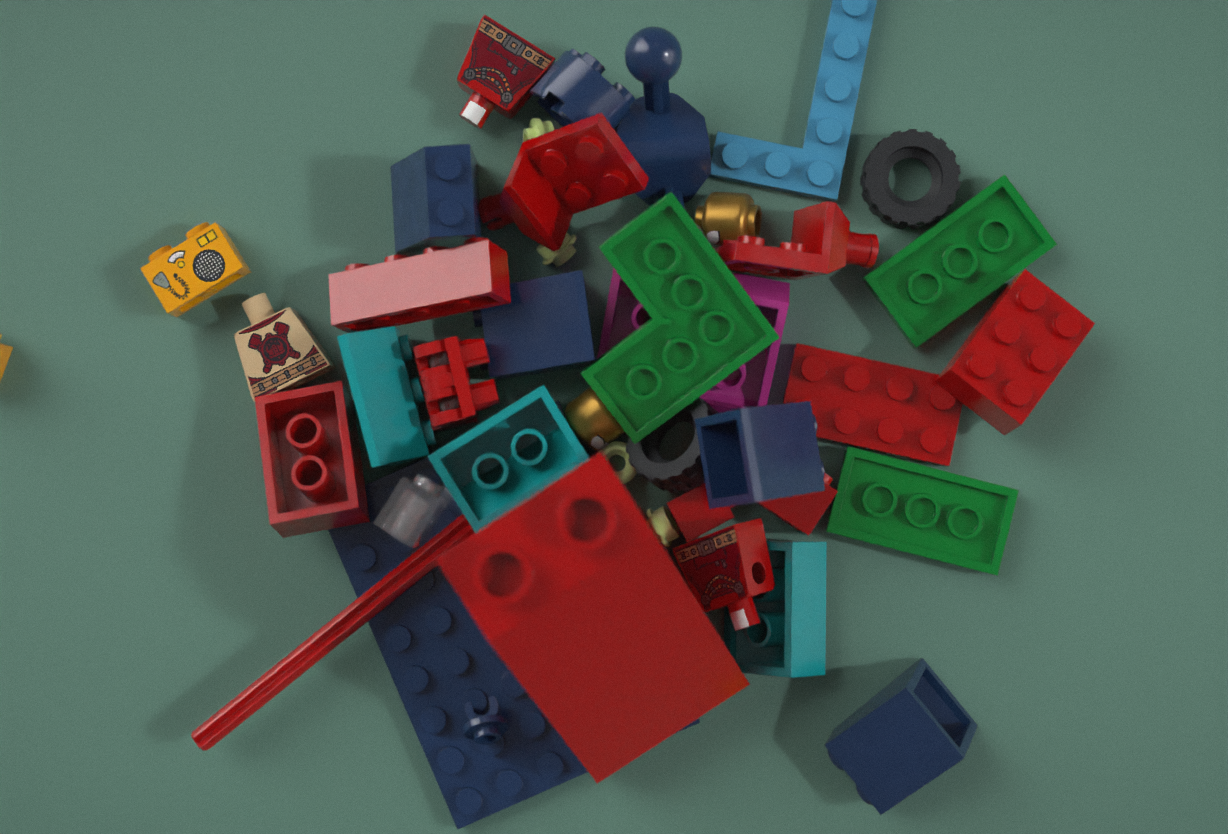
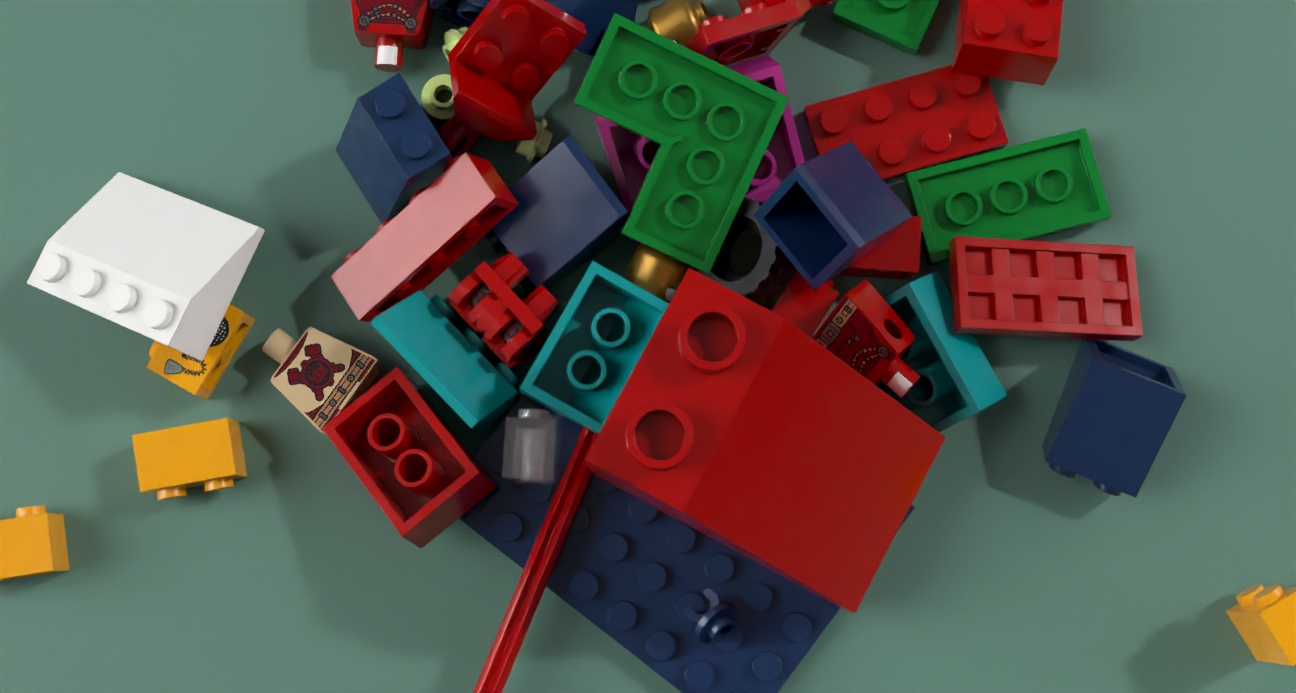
camera: 30 degrees left, 5 degrees down
none -> white slope [27,172,265,361]
none -> light orange brick [132,418,247,501]
none -> yellowish green plate [421,74,455,121]
none -> red plate [949,236,1143,341]

